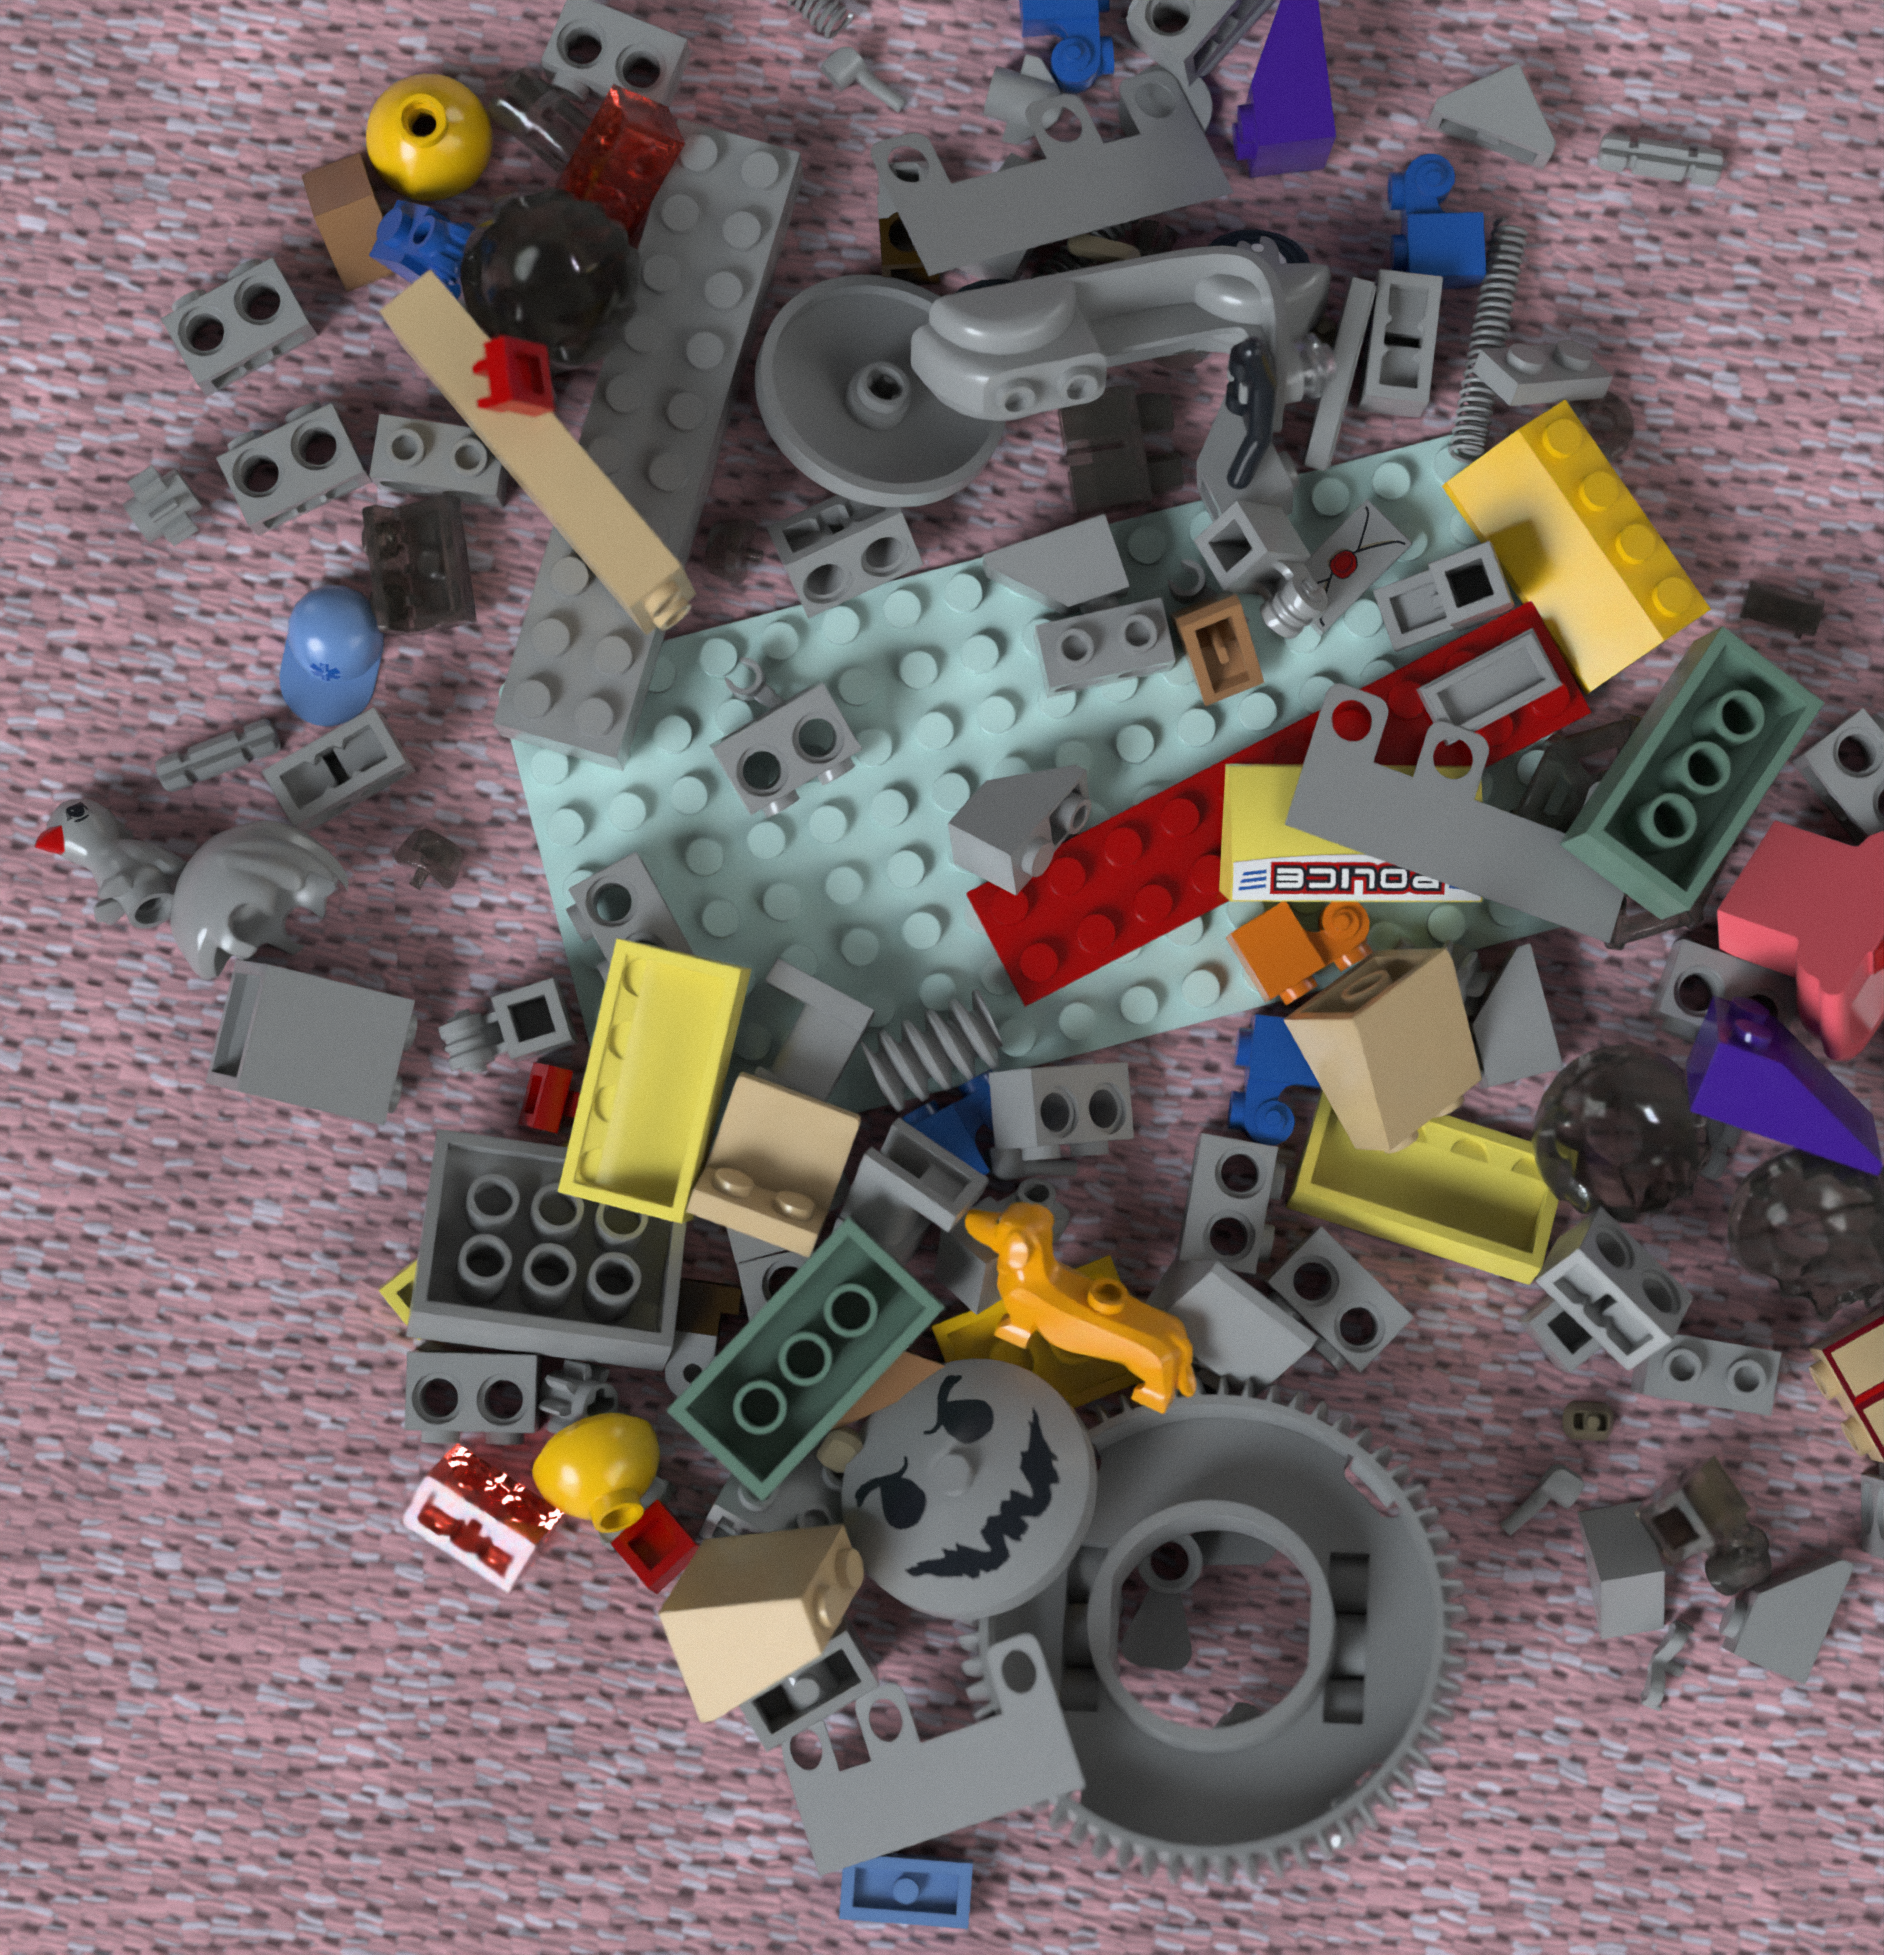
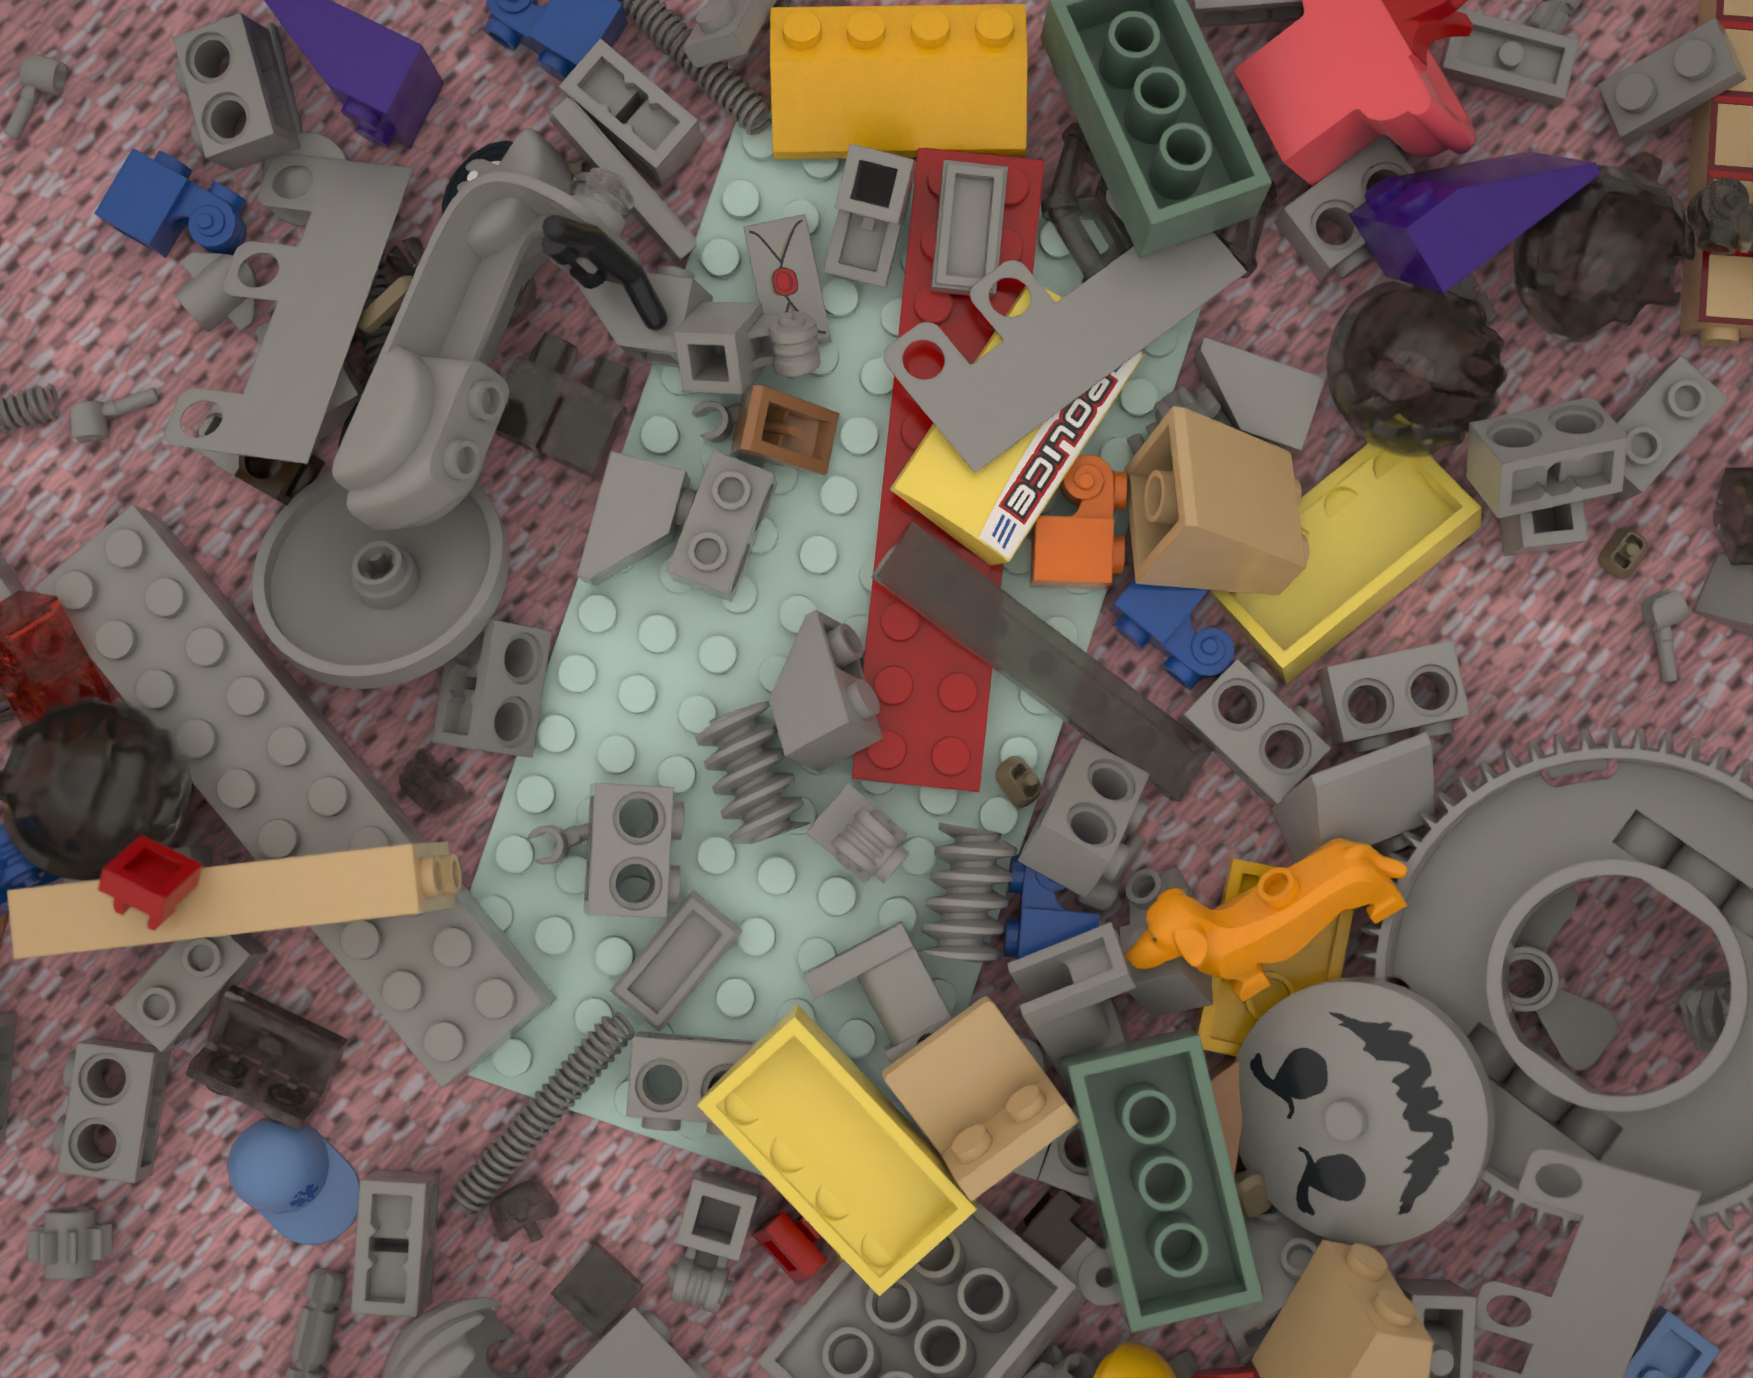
camera: 50 degrees left, 0 degrees up
none -> light grey piece [451,1011,634,1219]
none -> clear smoke plate [550,1241,644,1338]
none -> light grey tile [610,890,743,1032]
none -> light grey piece [695,701,811,844]
none -> light grey brick [806,783,909,884]
none -> clear smoke tile [871,523,1213,801]
none -> dark tan rock [995,756,1042,808]

